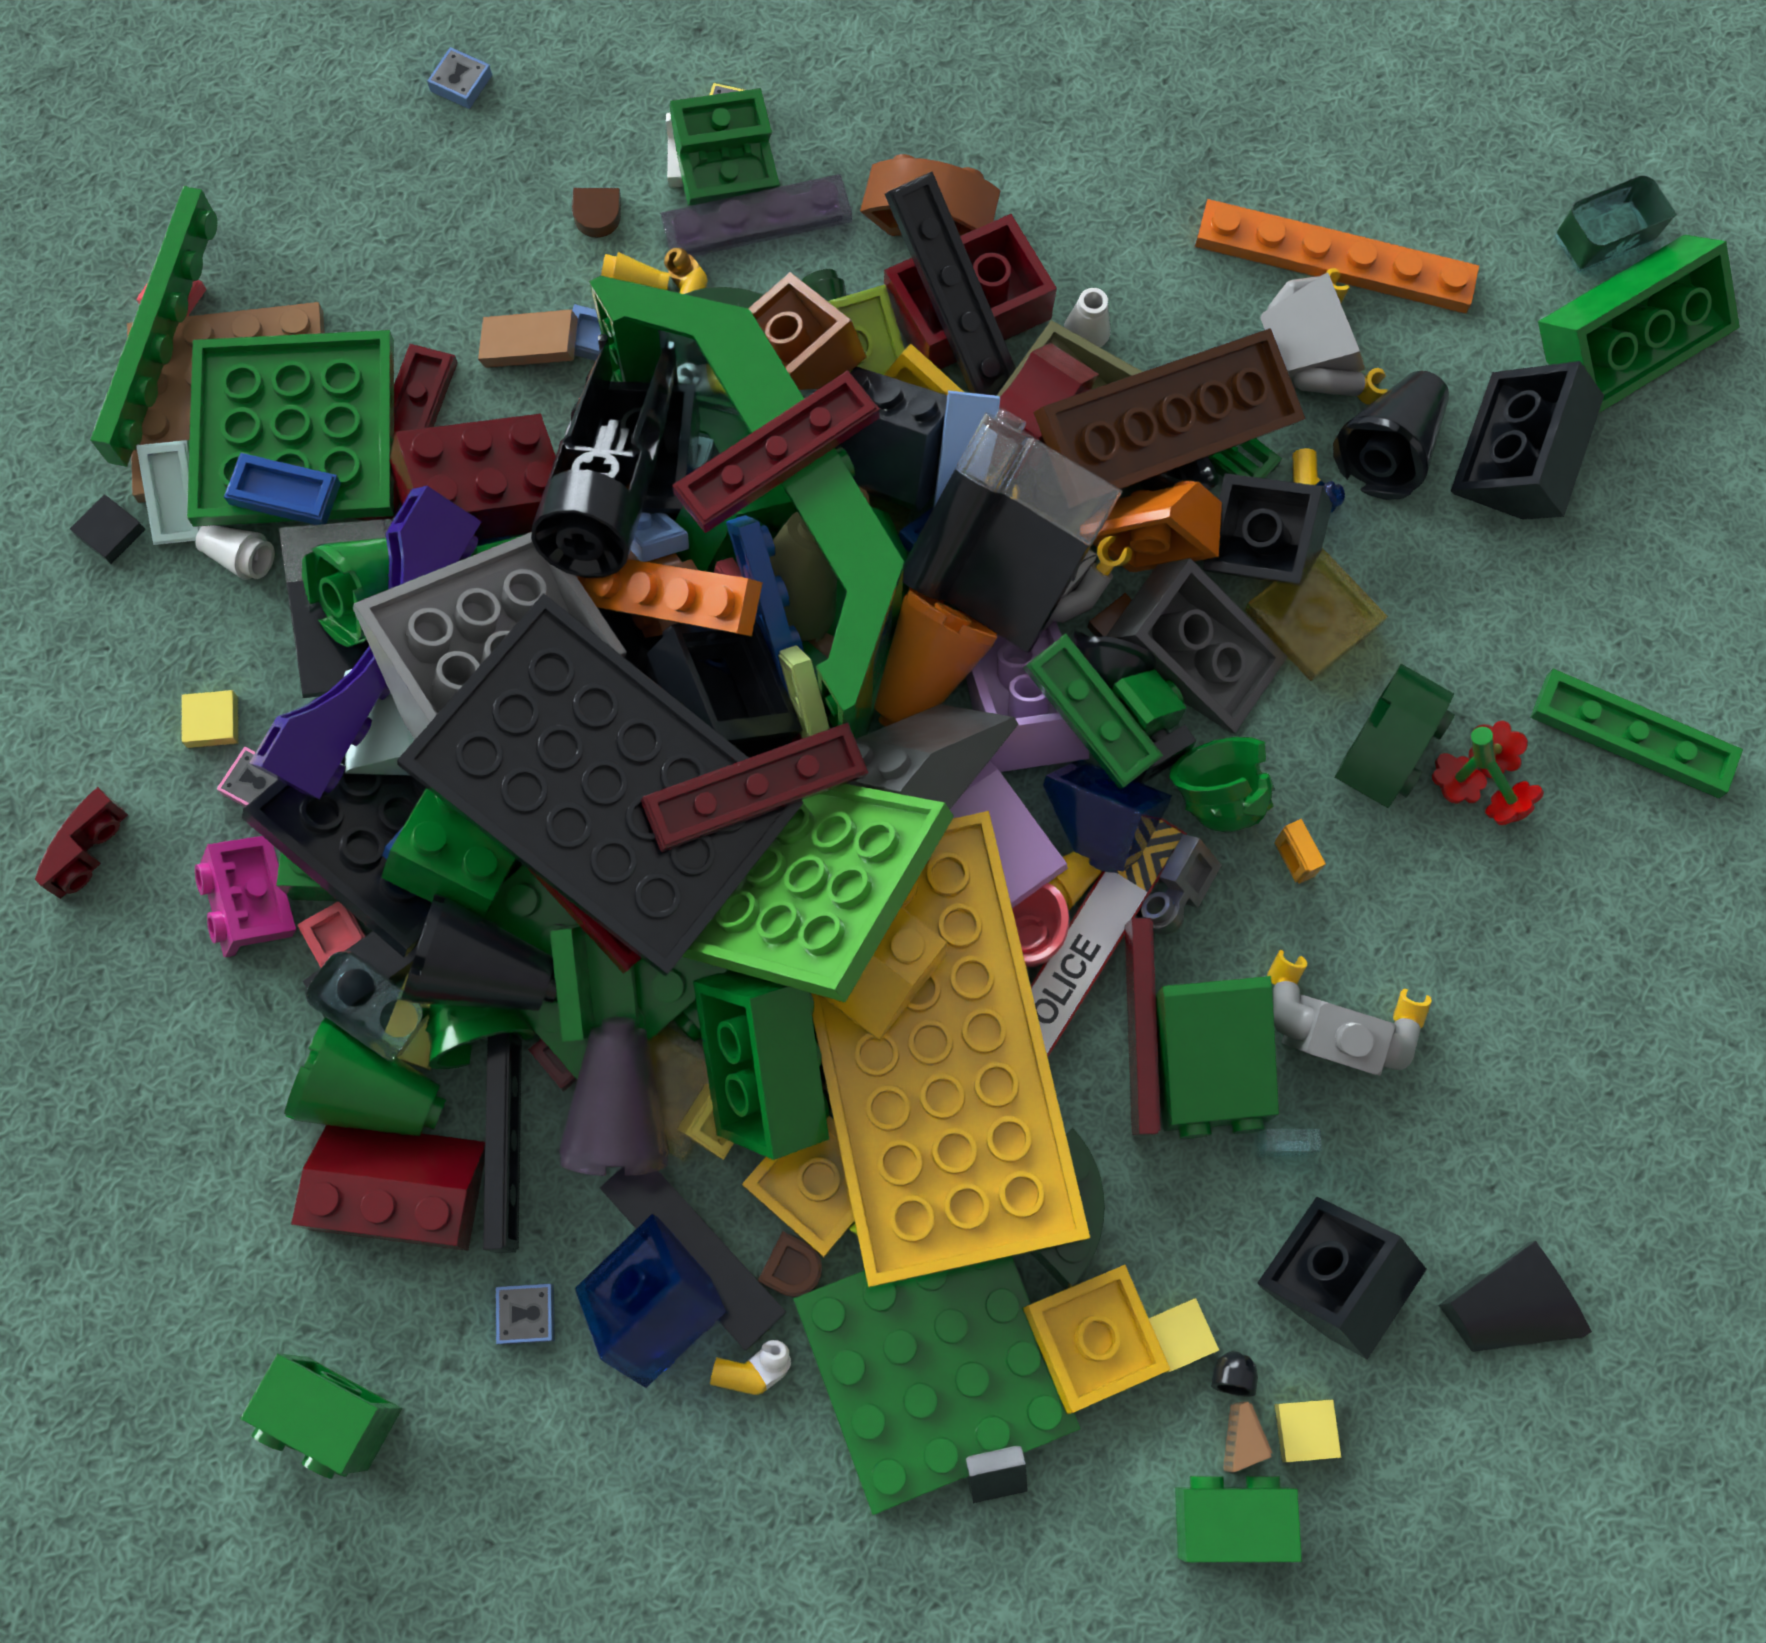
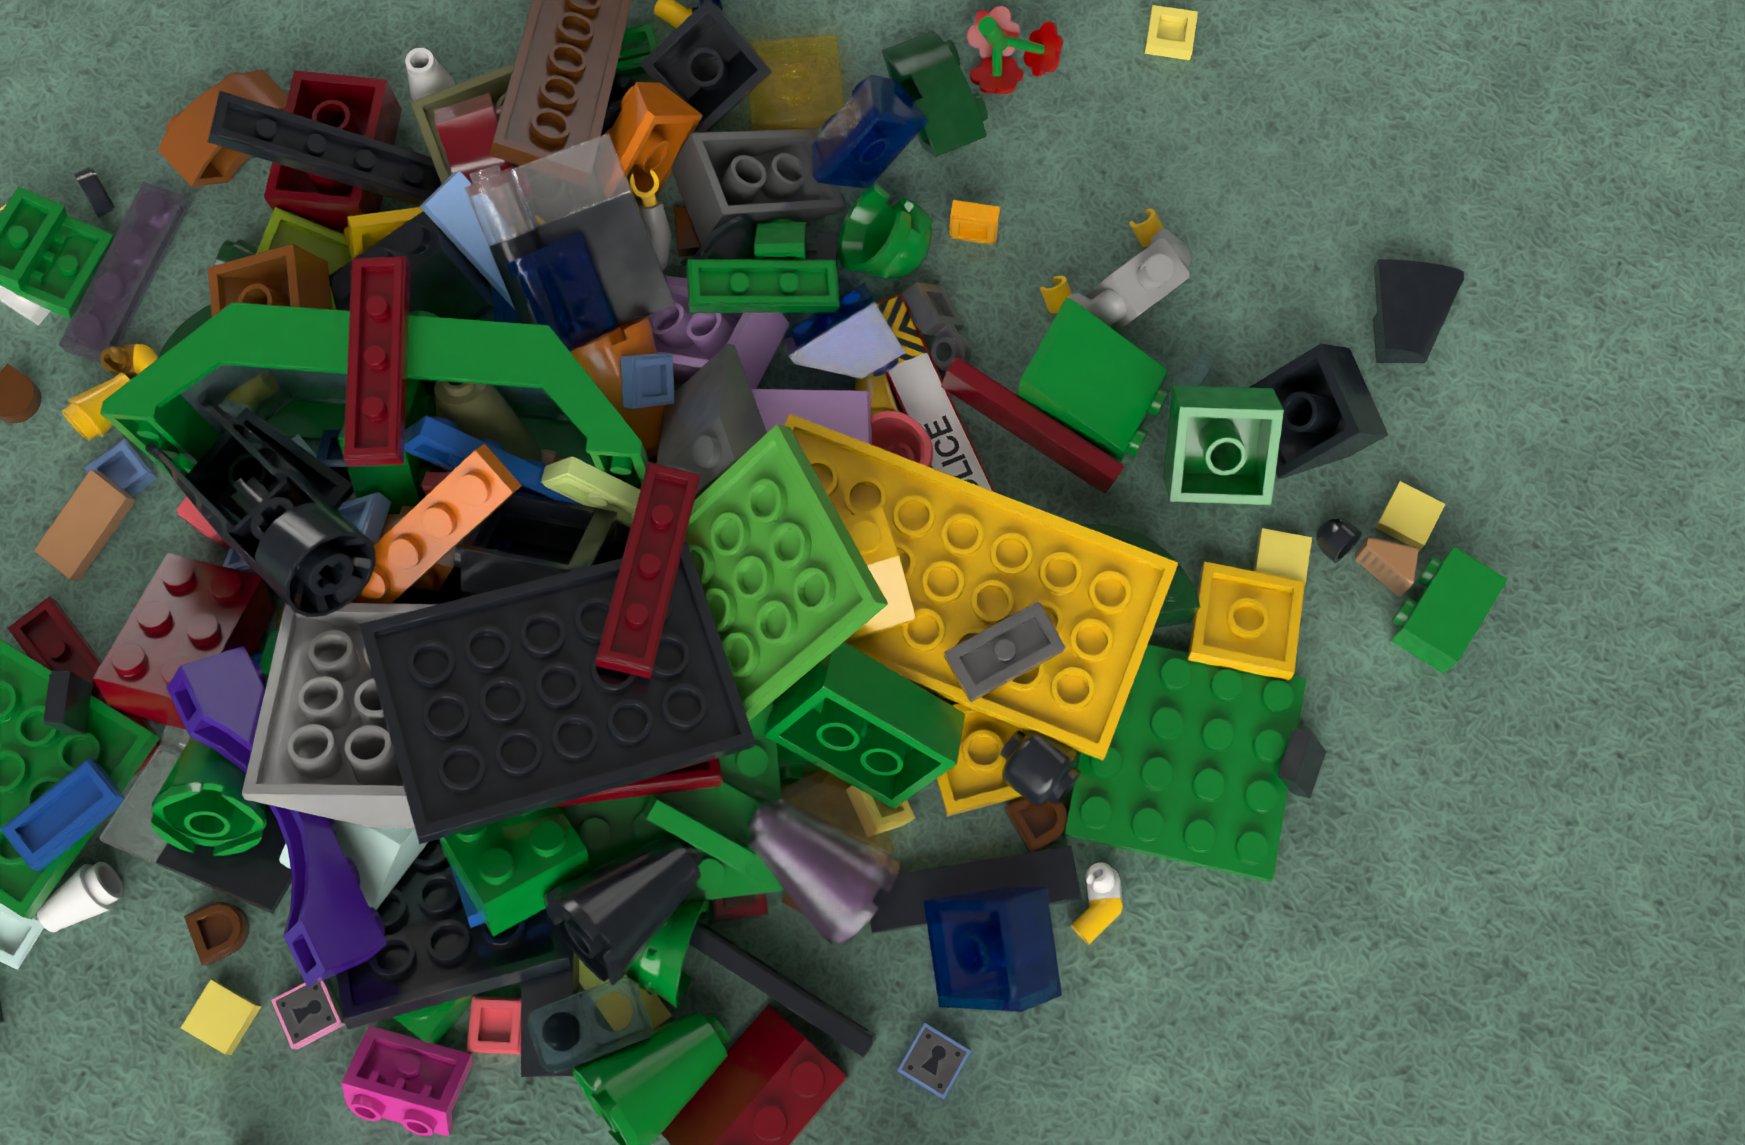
camera: 50 degrees left, 0 degrees up
none -> black tile [43,671,93,735]
none -> black tile [74,167,115,218]
none -> reddish brown tile [184,902,250,966]
none -> clear blue plate [507,232,618,352]
none -> medium blue tile [621,352,675,409]
none -> clear blue slope [811,74,929,189]
none -> flat silver plate [944,601,1066,703]
none -> black head [1000,730,1082,806]
none -> light yellow tile [1144,5,1198,60]
none -> green brick [1163,385,1284,505]

